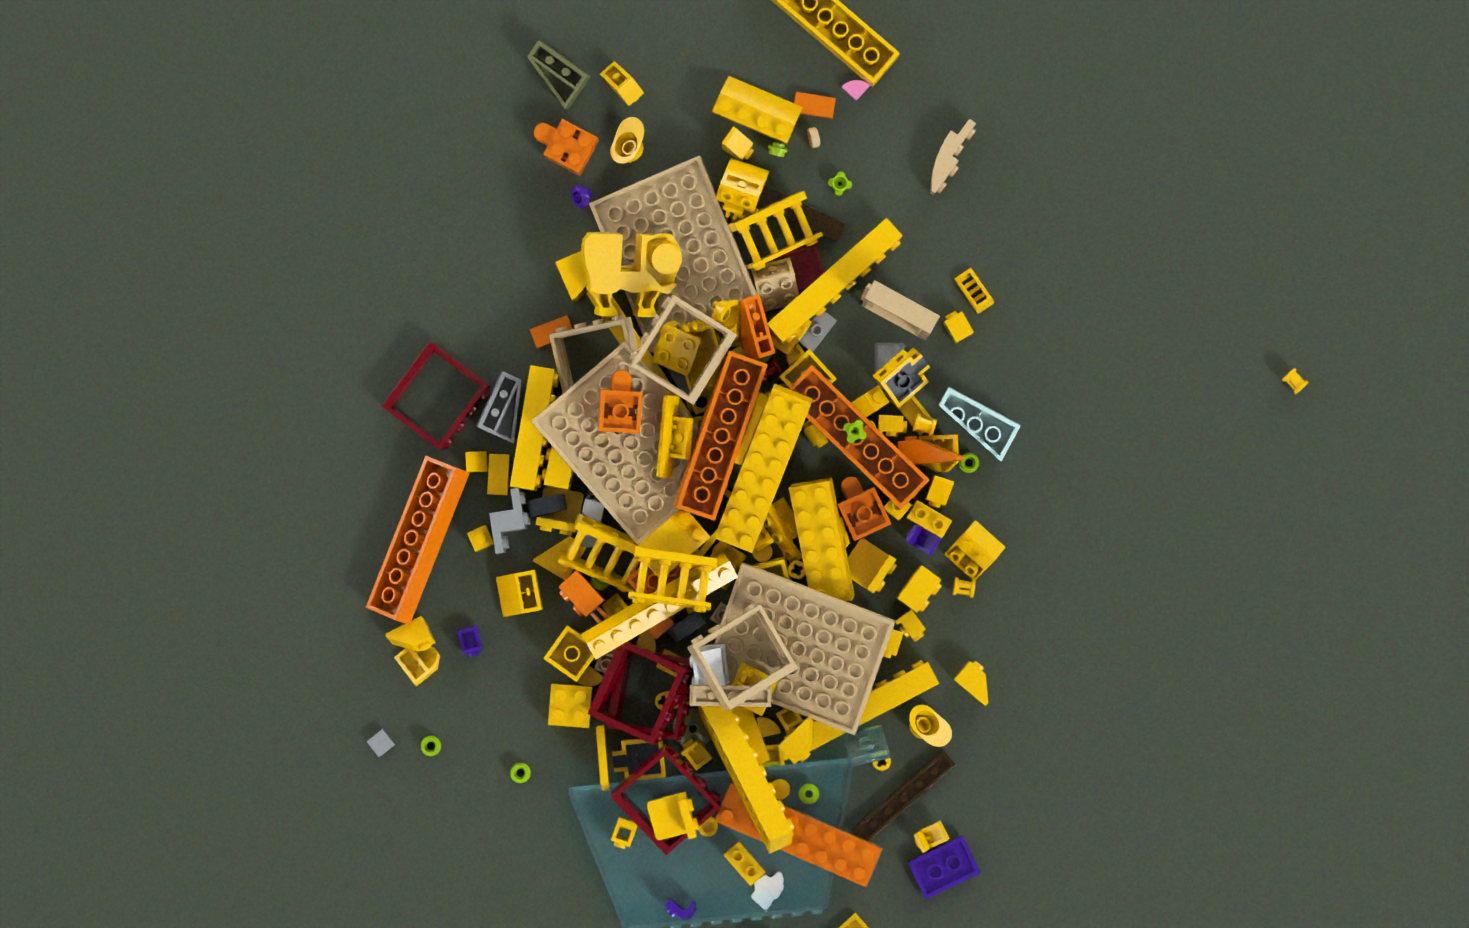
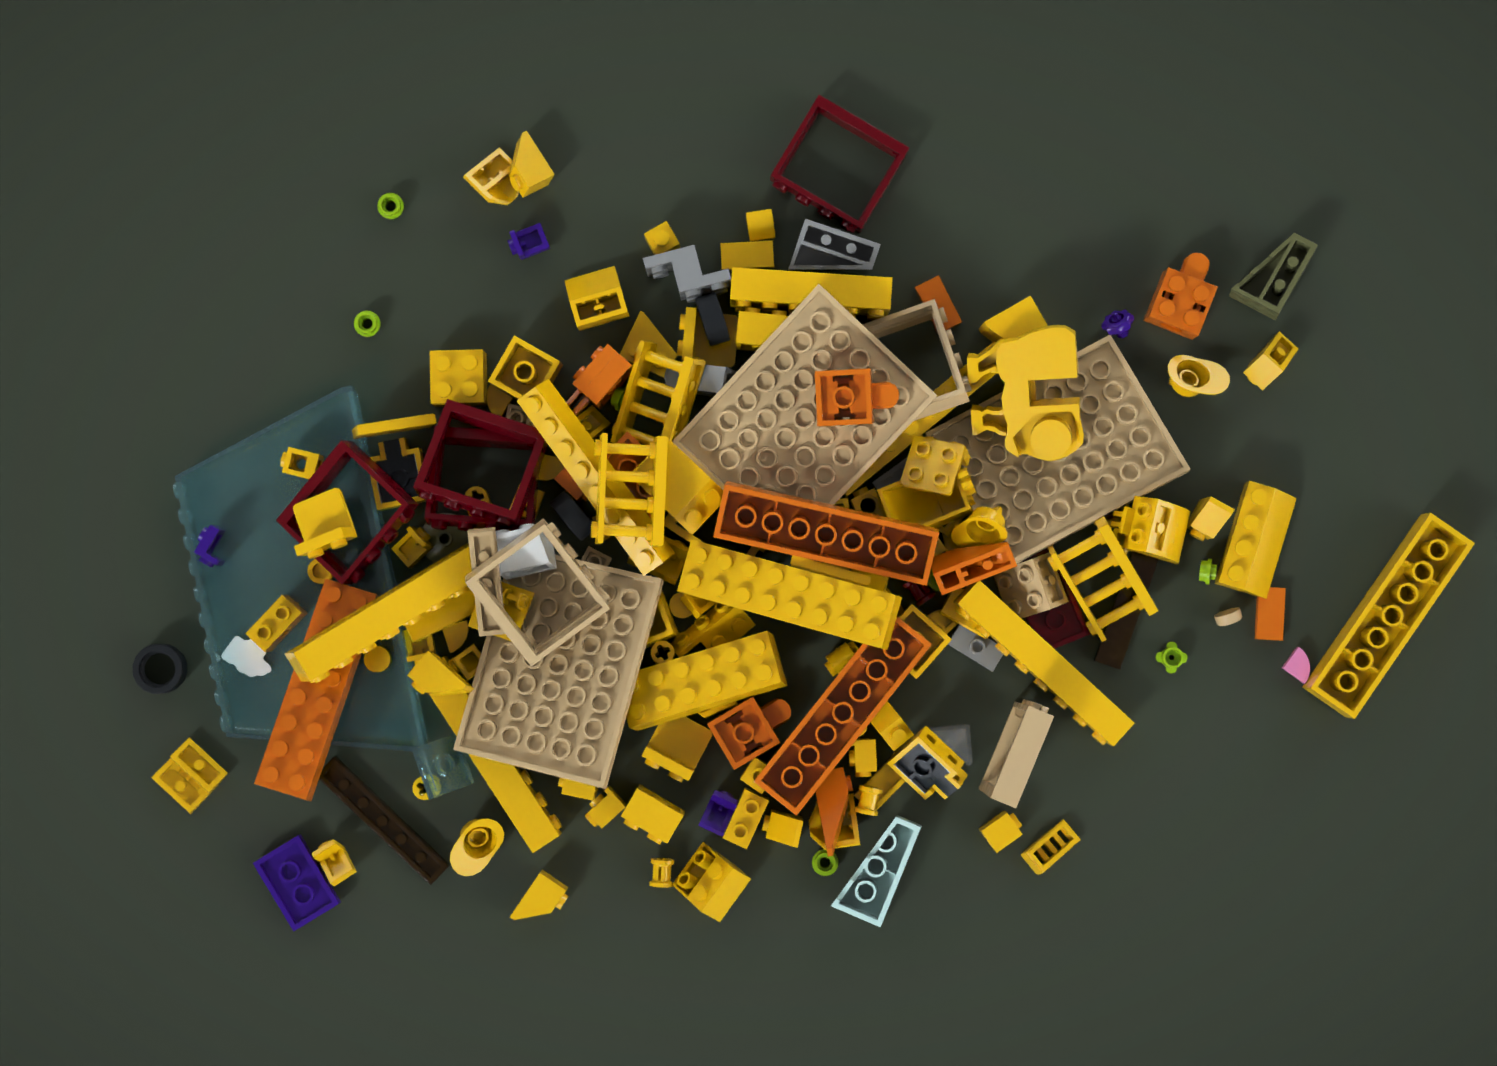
camera: 85 degrees right, 0 degrees up
orange brick [365,456,470,625] -> none
light grey tile [367,729,396,757] -> none
tan window [629,295,737,405] -> none
yellow bracket [656,395,694,478] -> none
lime plate [799,783,819,804] -> none
lime plate [844,420,867,443] -> none
tan slope [930,119,976,196] -> none

